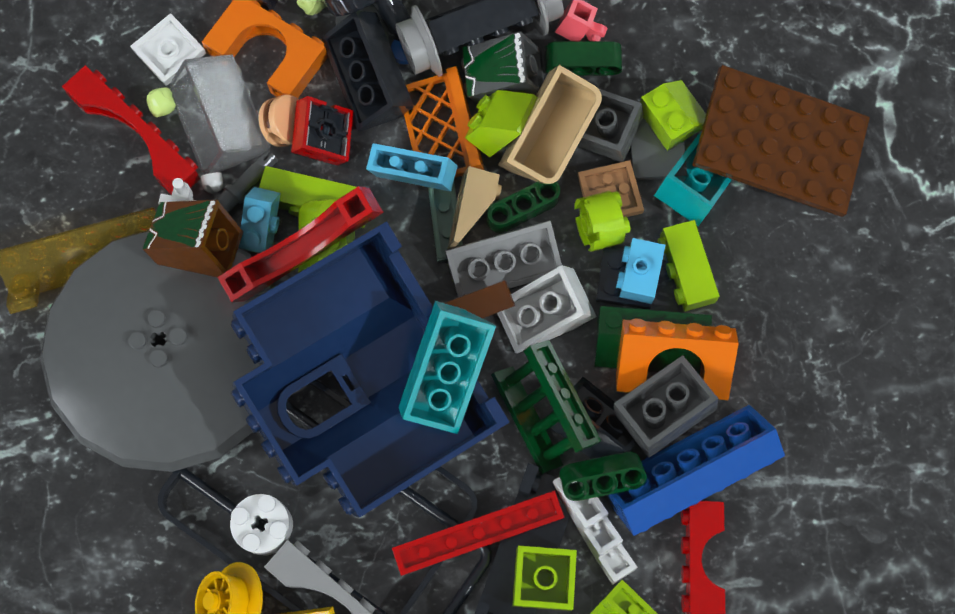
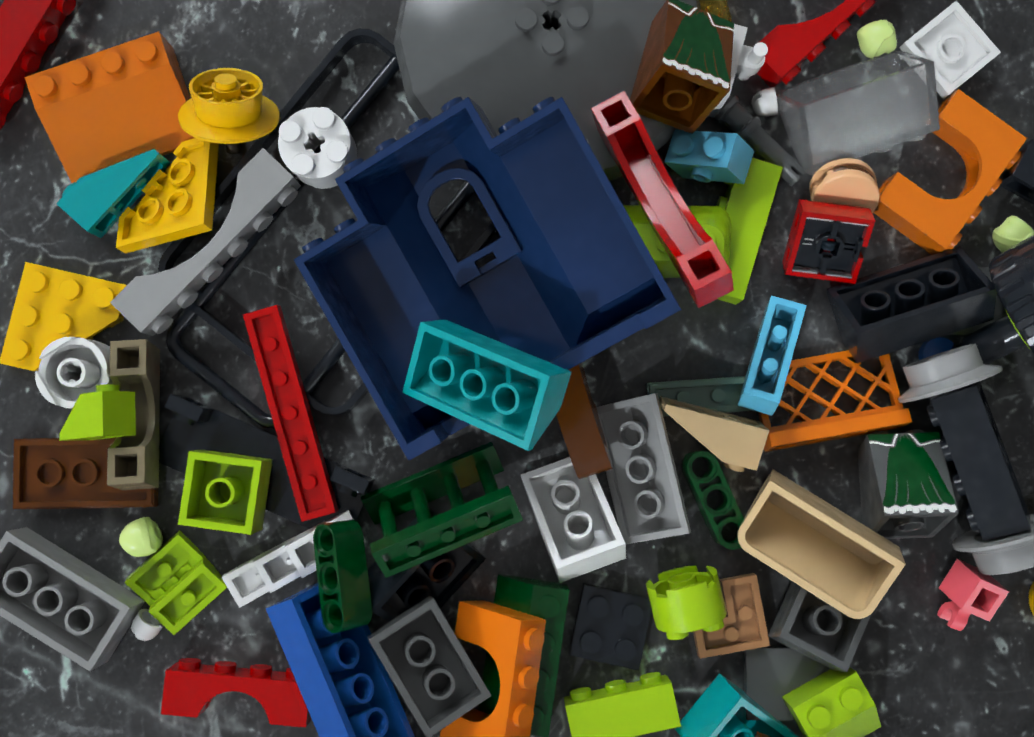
camera: 90 degrees right, 10 degrees up
lime slope [465,90,538,158] -> none
dark green beam [545,42,622,76] -> none
medium azure brick [616,238,665,304] -> none

